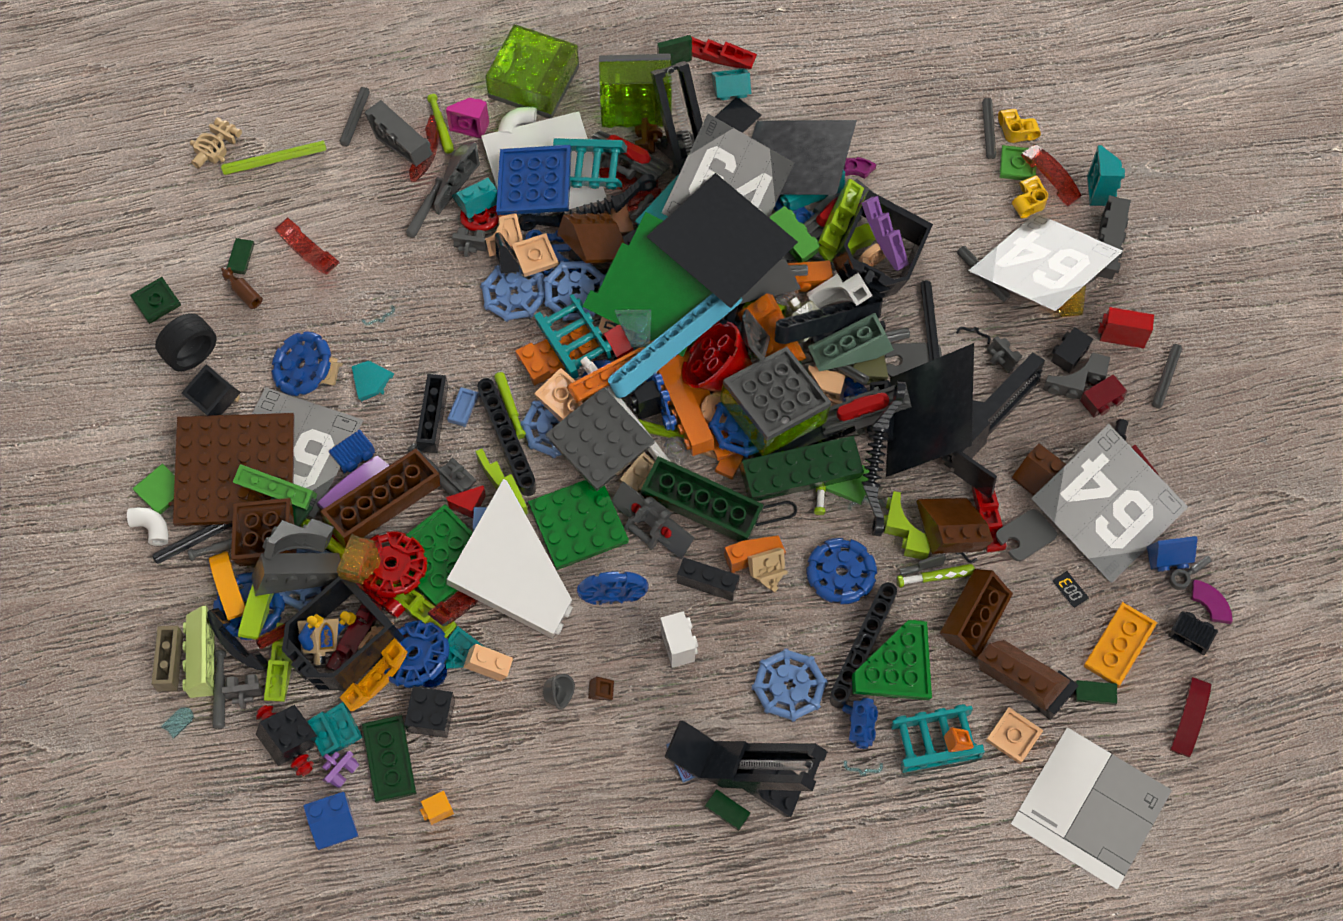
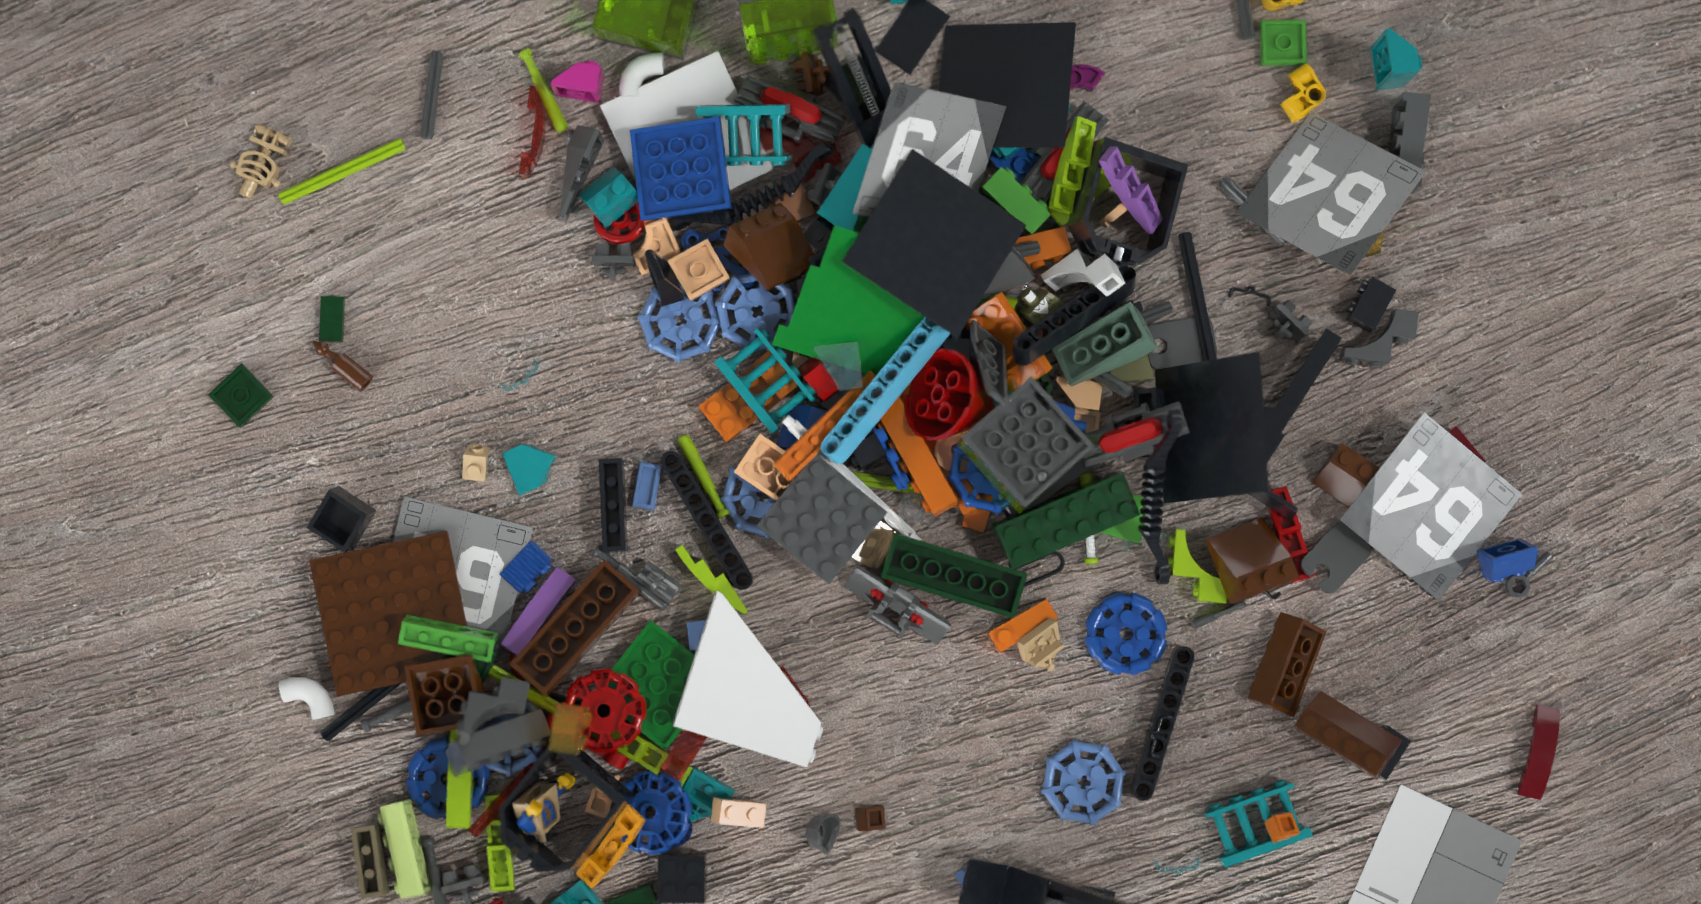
camera: 10 degrees left, 20 degrees up
bright green tile [133,463,175,514] -> none
black tyre [155,313,217,372] -> none
black slope [207,608,268,671] -> none
light orange slope [209,551,245,621] -> none
blue plate [271,331,331,396] -> none
clear red slope [275,217,340,275] -> none
dark red hinge [326,601,384,672] -> none
dark grey wedge [364,100,433,167] -> none
dark grey piece [406,177,443,238] -> none
red slope [446,485,486,518] -> none
green plate [528,480,629,571] -> none
blue plate [577,571,649,605] -> none
white brick [661,611,698,668] -> none
black brick [677,557,740,602] -> none
blue brick [842,698,878,749] -> none
clear blue piece [843,377,868,401] -> none
green plate [852,620,932,700] -> none
lime piece [897,564,975,588] -> none
light nougat tile [986,707,1043,765] -> none
clear red slope [1021,144,1082,206] -> none
black sticker [1052,571,1089,608] -> none
dark green tile [1075,680,1117,705] -> none
dark red brick [1080,374,1127,418] -> none
light orange tile [1083,602,1157,688] -> none
red brick [1098,307,1154,349] -> none
black pin [1115,419,1128,441] -> none
dark grey axle [1152,344,1182,409] -> none
black brick [1168,611,1218,655] -> none
magenta tile [1191,580,1233,624] -> none

